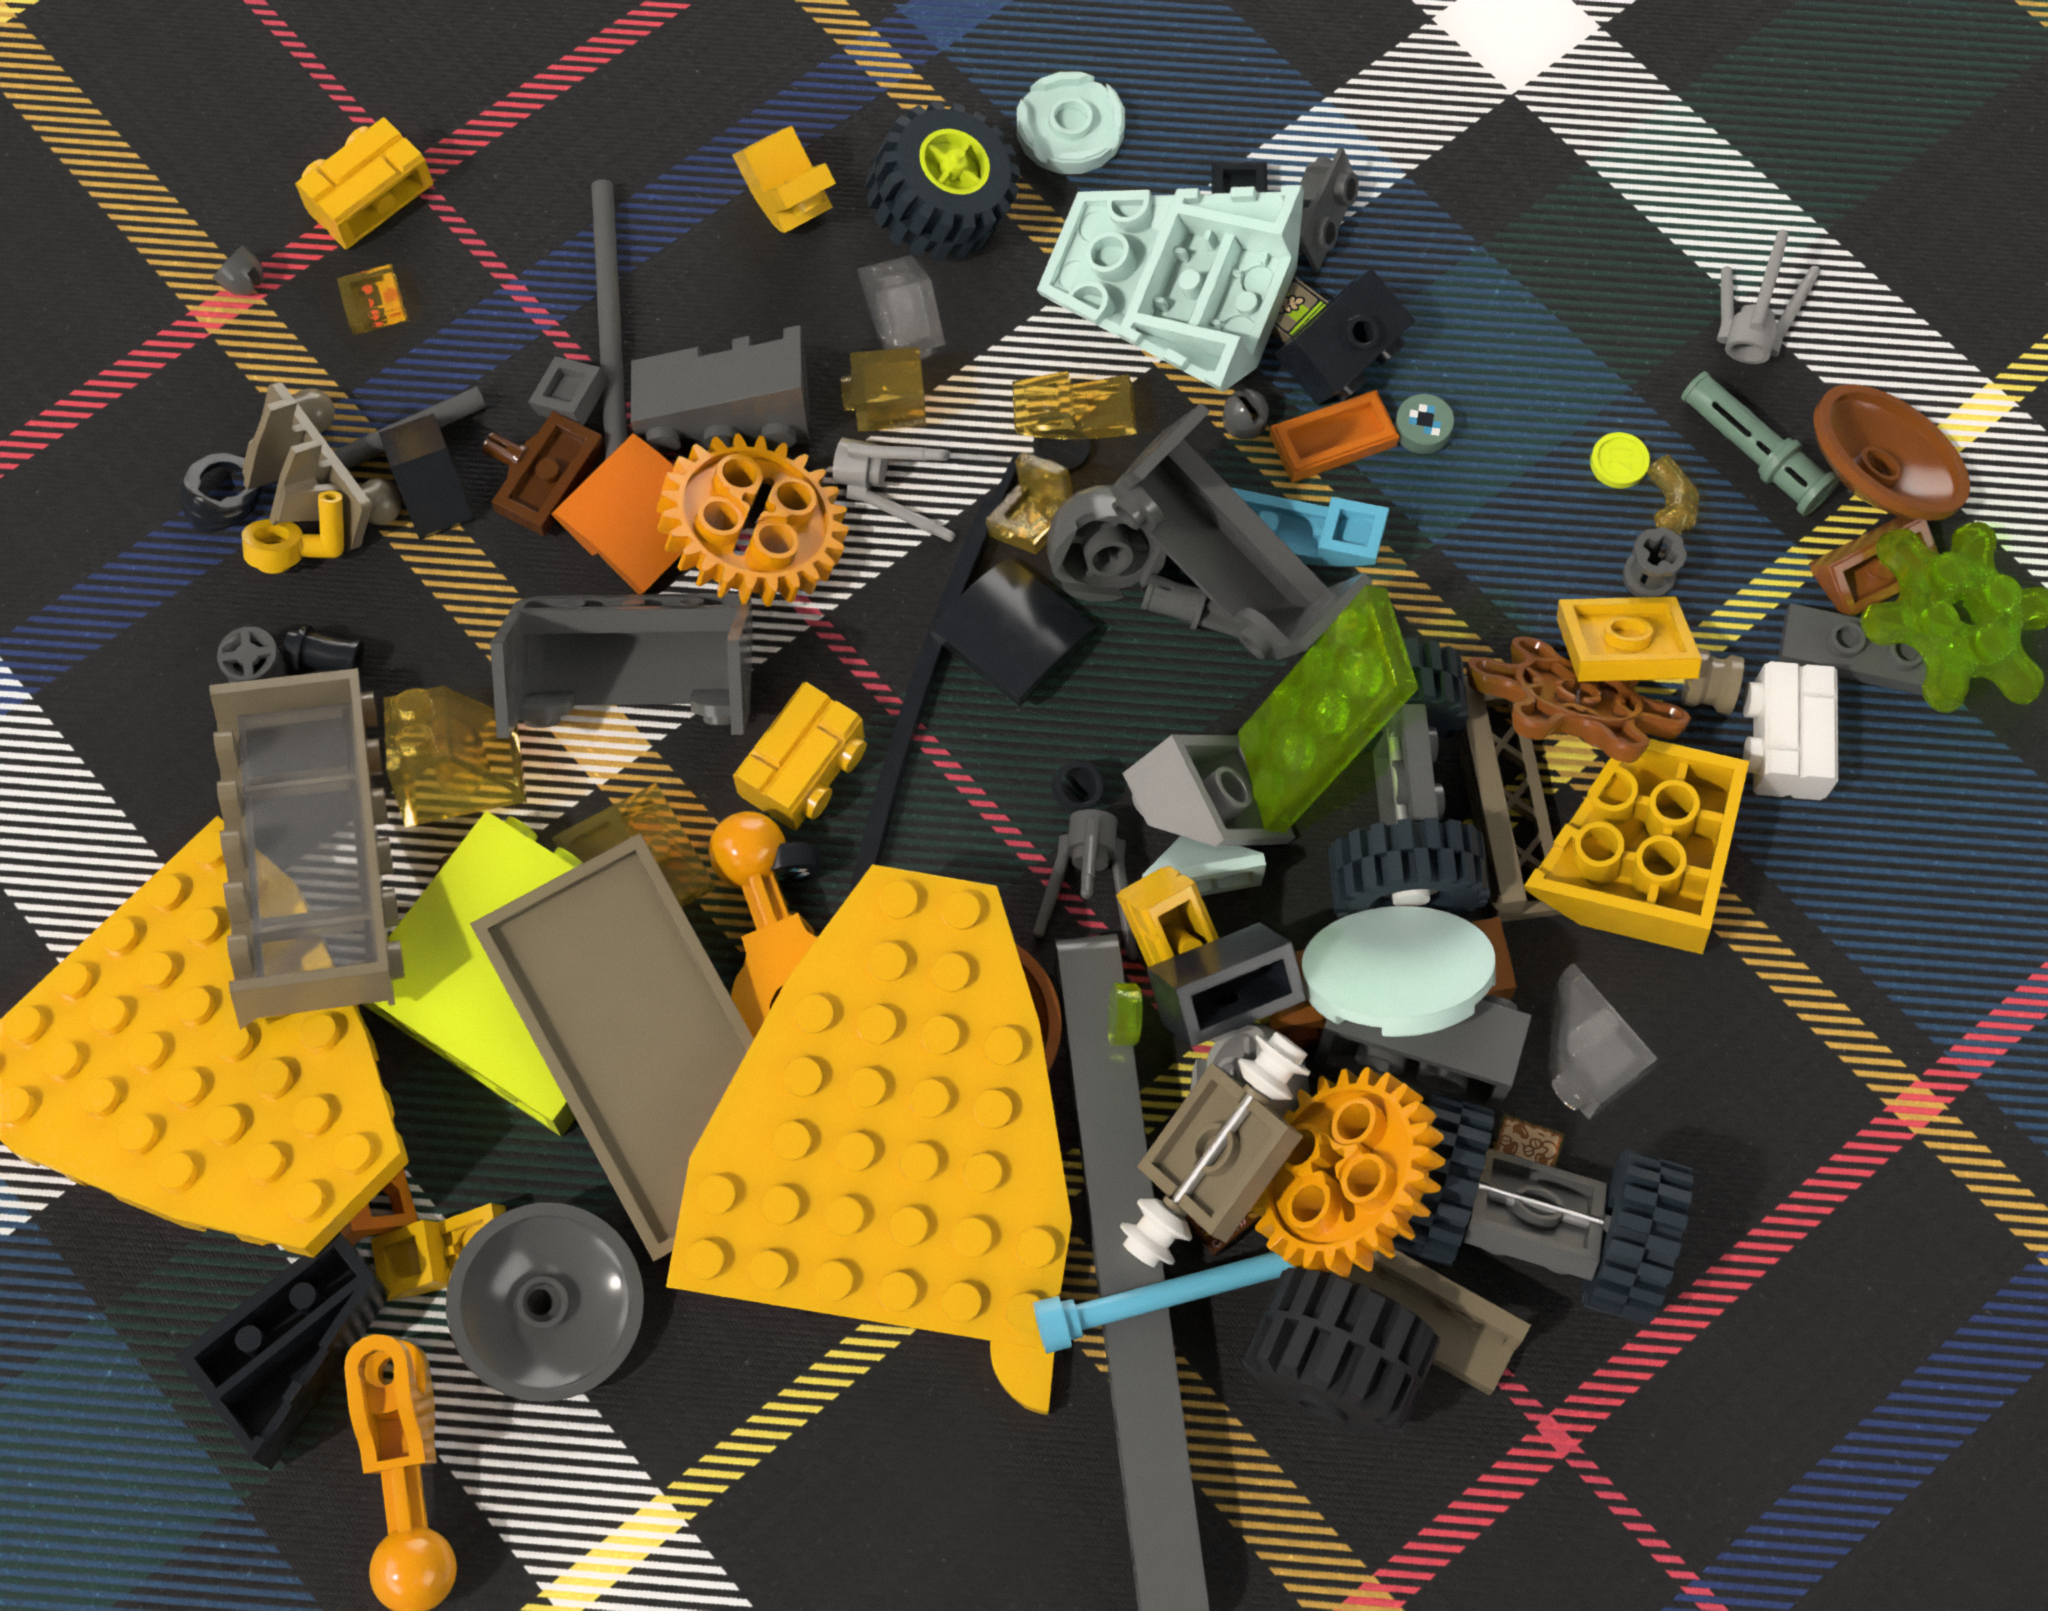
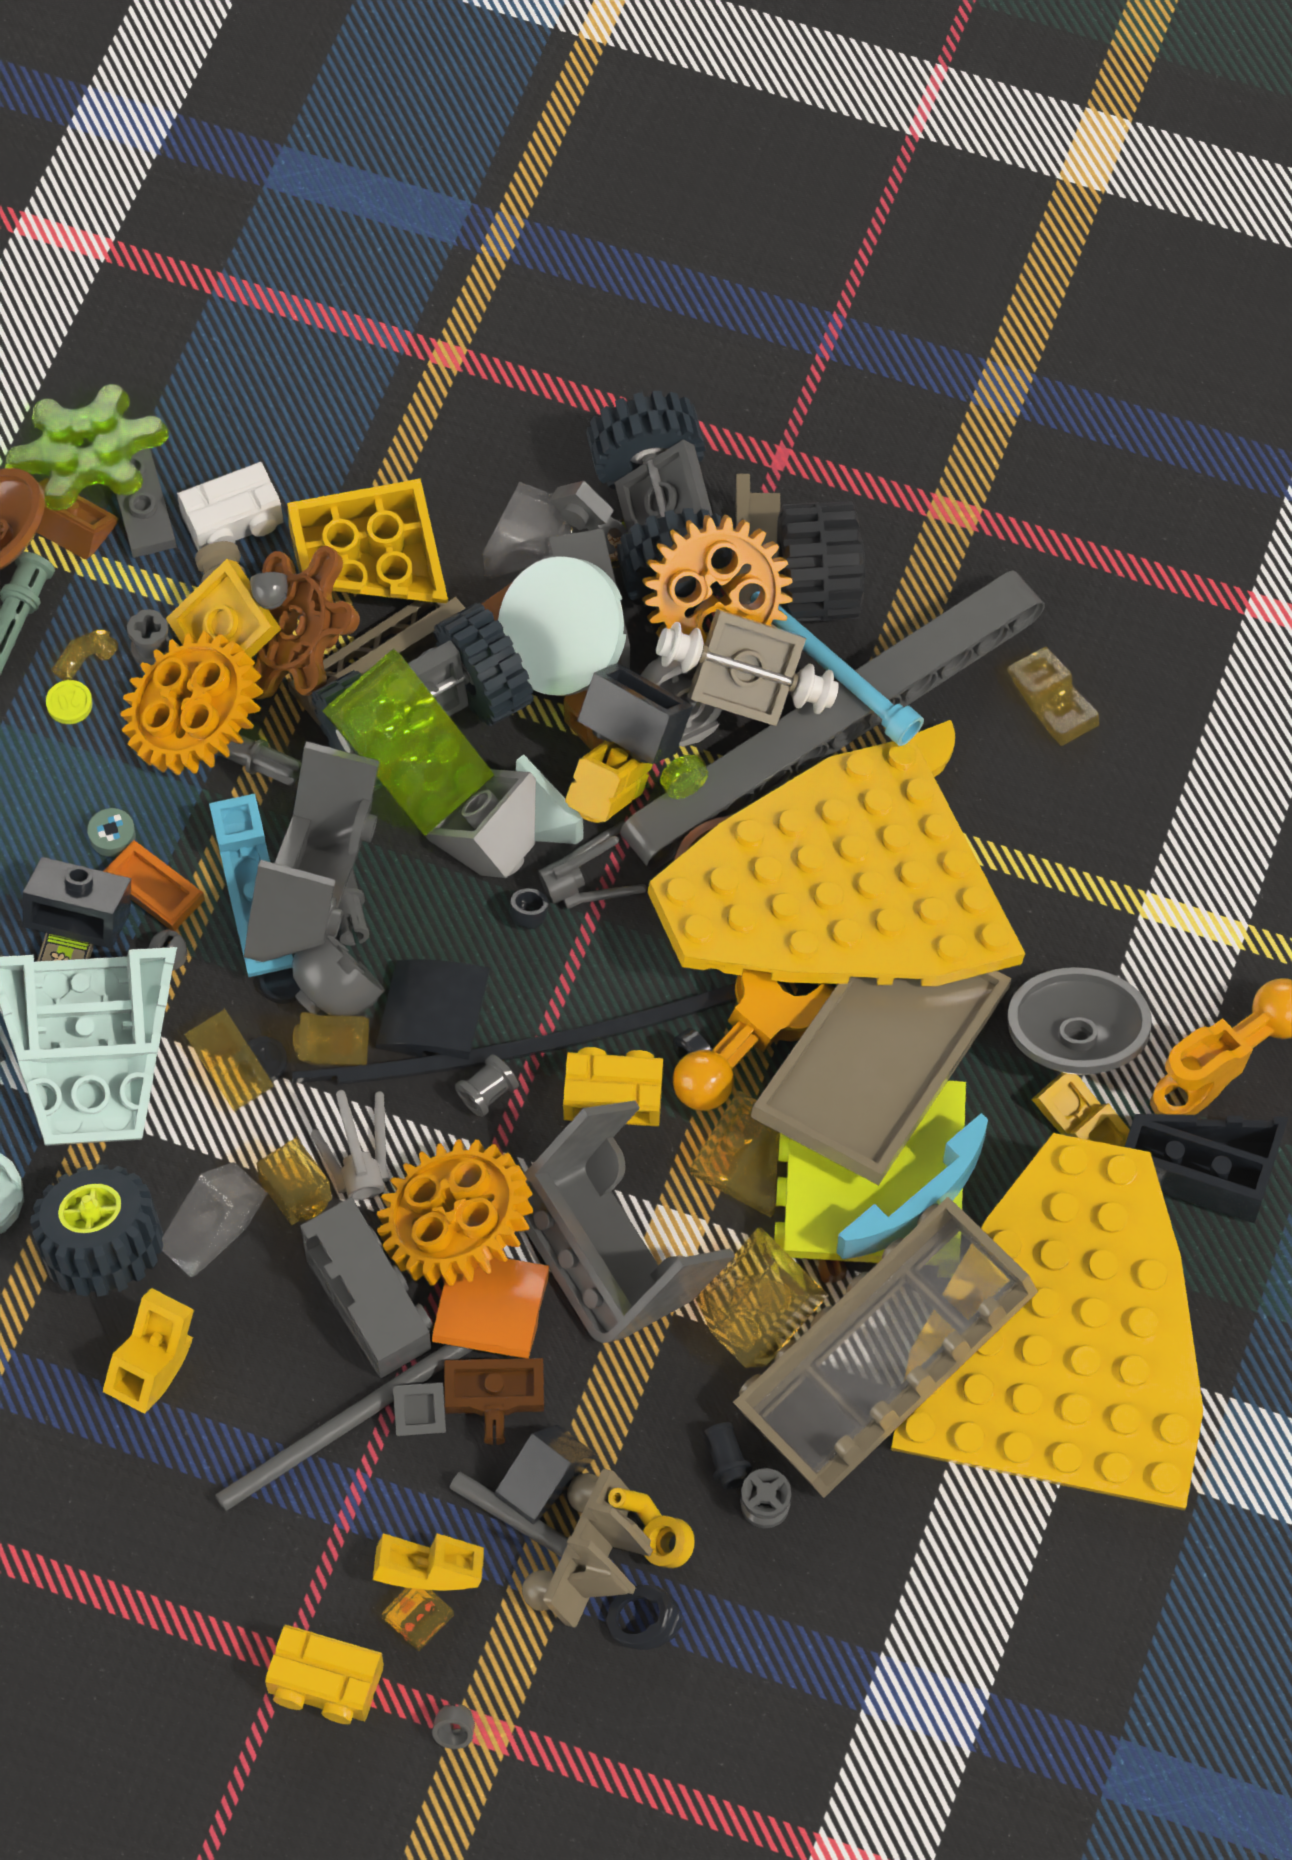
camera: 120 degrees left, 5 degrees down
none -> light orange gear [120,631,263,775]
none -> dark grey axle [215,734,302,786]
none -> dark grey hinge [250,572,288,609]
none -> yellow slope [373,1533,484,1591]
none -> dark grey bush [455,1054,519,1117]
none -> dark grey plate [549,480,627,555]
none -> medium azure slope [836,1113,988,1259]
none -> clear yellow slope [1008,646,1099,746]

